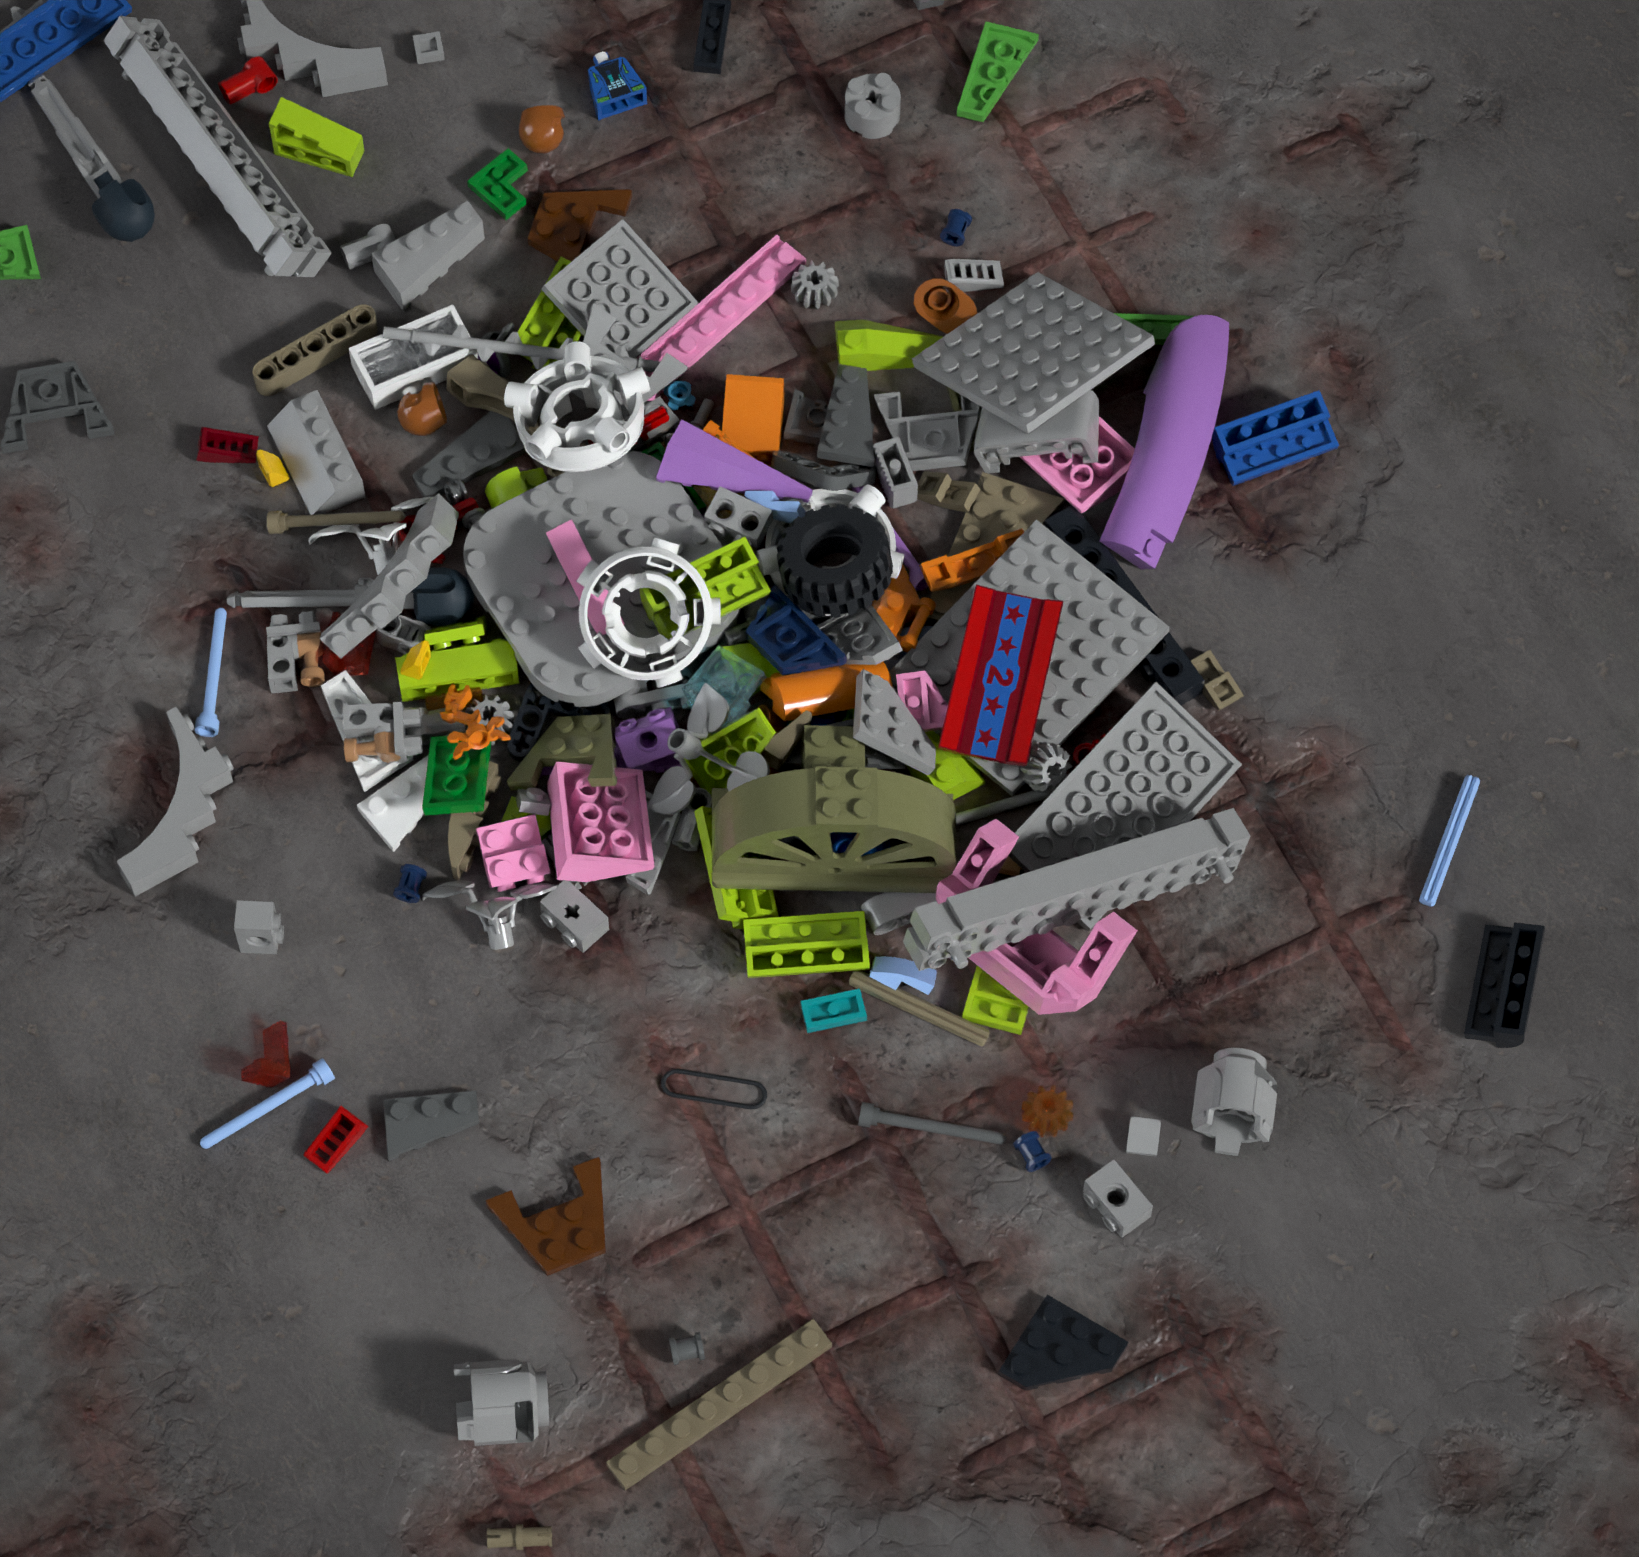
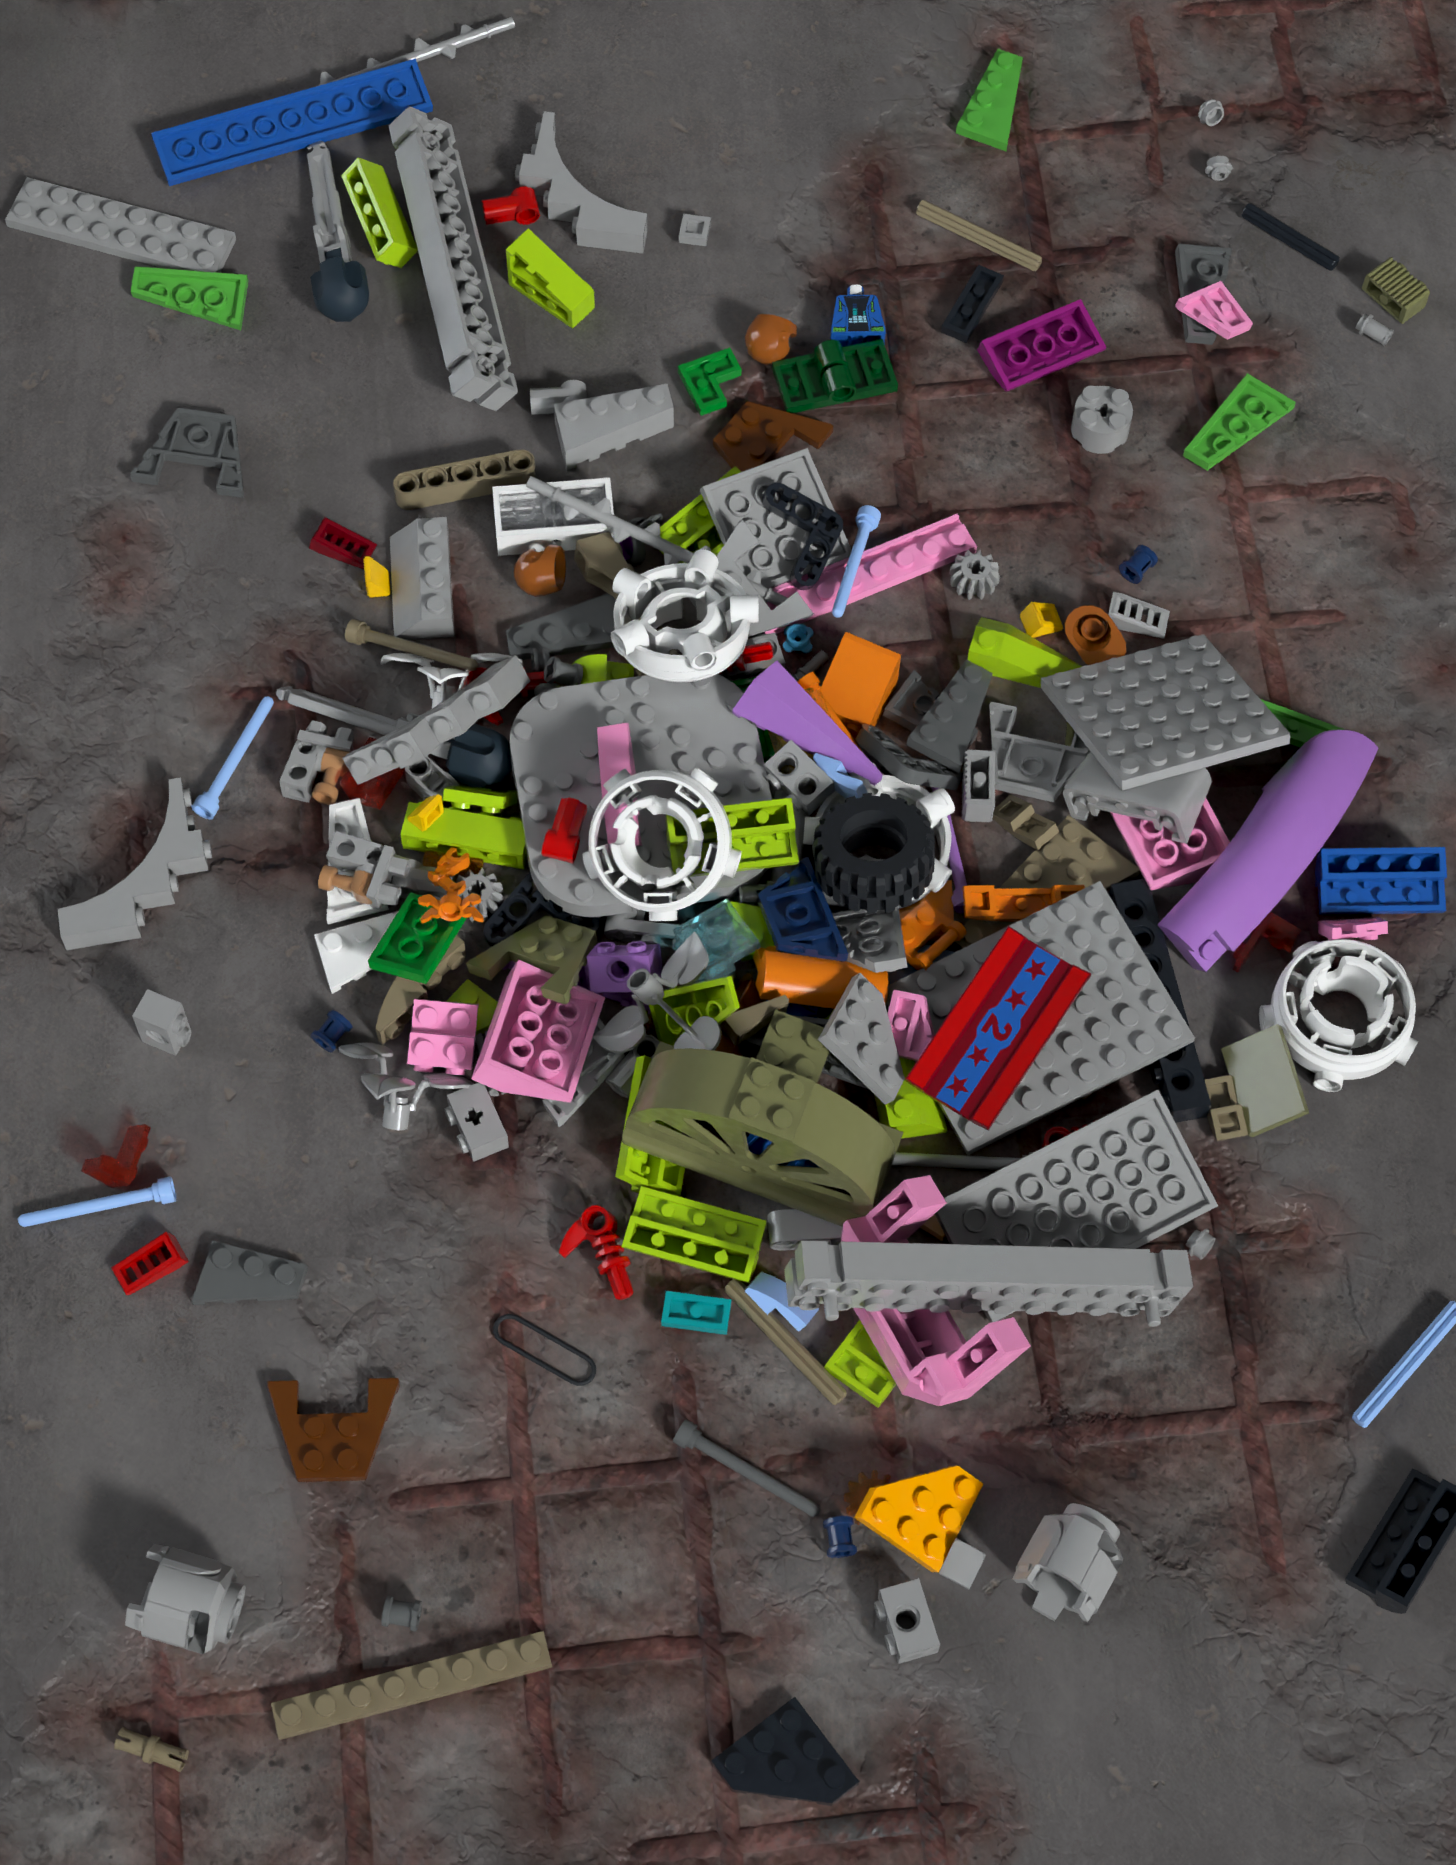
camera: 20 degrees right, 0 degrees up
light grey plate [516,788,551,816] -> none
light grey gear [1019,742,1073,793] -> none
none -> lime brick [341,158,418,268]
none -> red piece [542,797,587,864]
none -> dark grey bush [544,656,583,686]
none -> red piece [559,1205,634,1300]
none -> black beam [762,483,843,590]
none -> dark green plate [772,339,898,413]
none -> light blue piece [832,505,881,618]
none -> light orange plate [854,1466,983,1572]
none -> magenta slope [977,299,1107,392]
none -> yellow slope [1020,602,1063,637]
none -> light grey plate [1186,1229,1216,1260]
none -> tile [1221,1024,1309,1137]
none -> clear red bracket [1232,912,1302,973]
none -> white piece [1259,939,1419,1092]
none -> bright pink wing [1318,918,1388,940]

